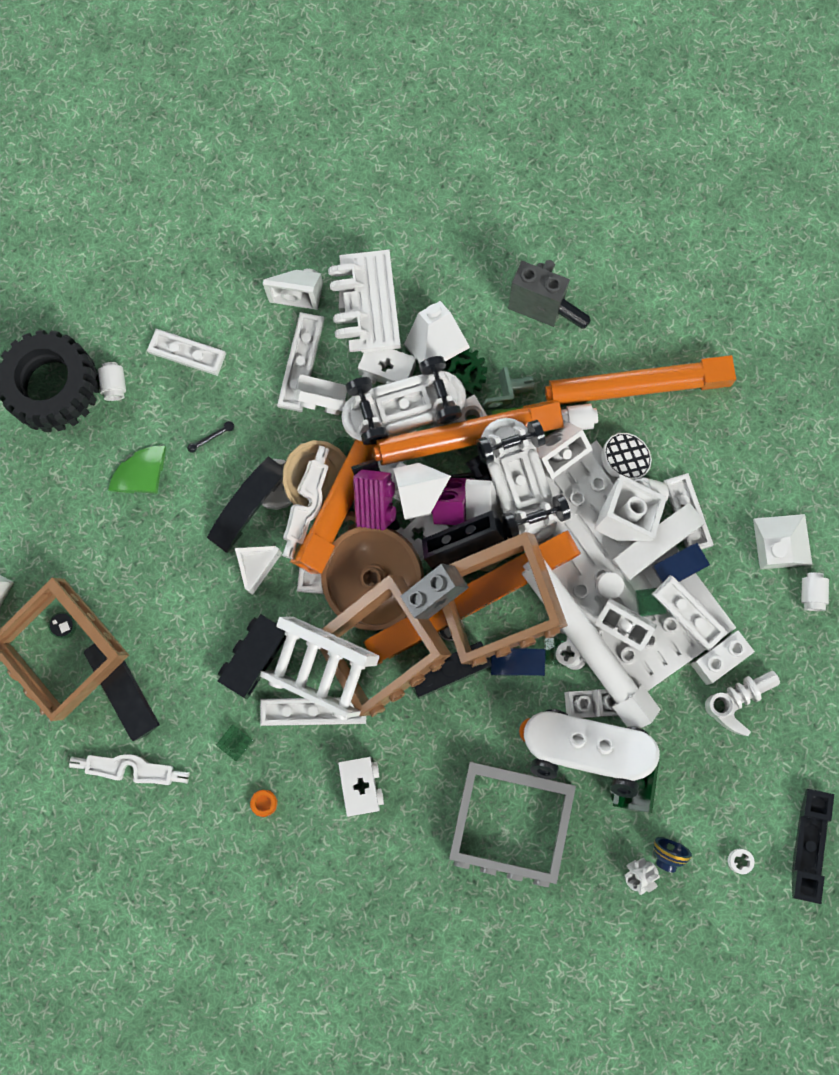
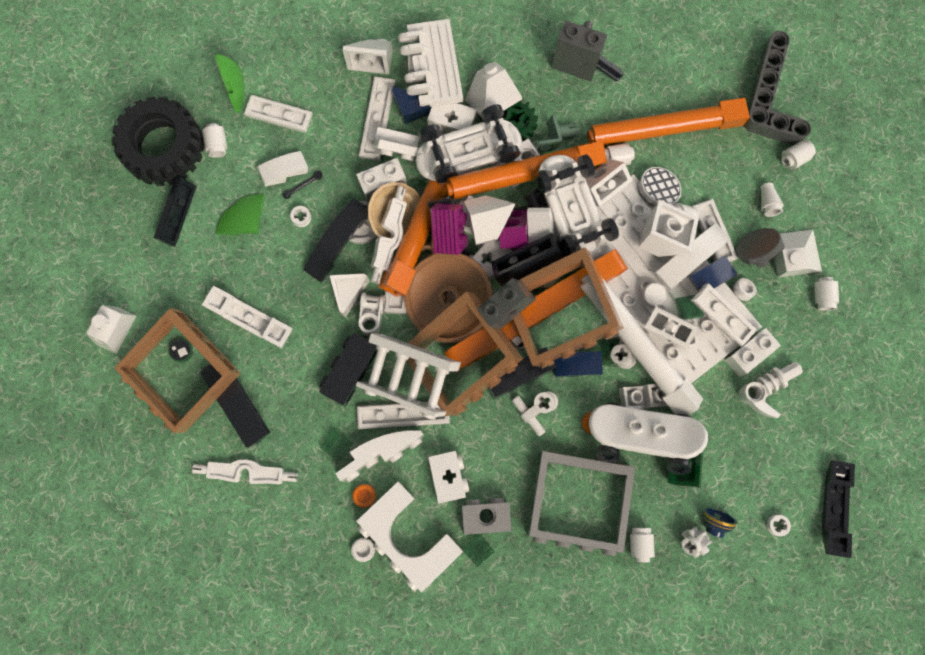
camera: 10 degrees left, 0 degrees up
none -> black tile [153,177,197,247]
none -> white slope [202,285,293,349]
none -> bright green brick [215,54,244,113]
none -> white slope [257,151,308,186]
none -> white bush [290,206,311,227]
none -> white slope [335,430,424,483]
none -> white tile [351,538,375,562]
none -> white brick [356,158,407,202]
none -> white arch [356,482,463,593]
none -> white piece [359,293,385,337]
none -> dark blue slope [392,86,432,124]
none -> light grey brick [462,498,511,535]
none -> clear green tile [462,534,495,567]
none -> white piece [512,391,558,436]
none -> white brick [630,528,655,562]
none -> white tile [733,278,757,301]
none -> dark grey tile [736,228,785,268]
none -> dark grey beam [744,31,811,145]
none -> white cone [760,183,784,217]
none -> white brick [781,140,816,170]

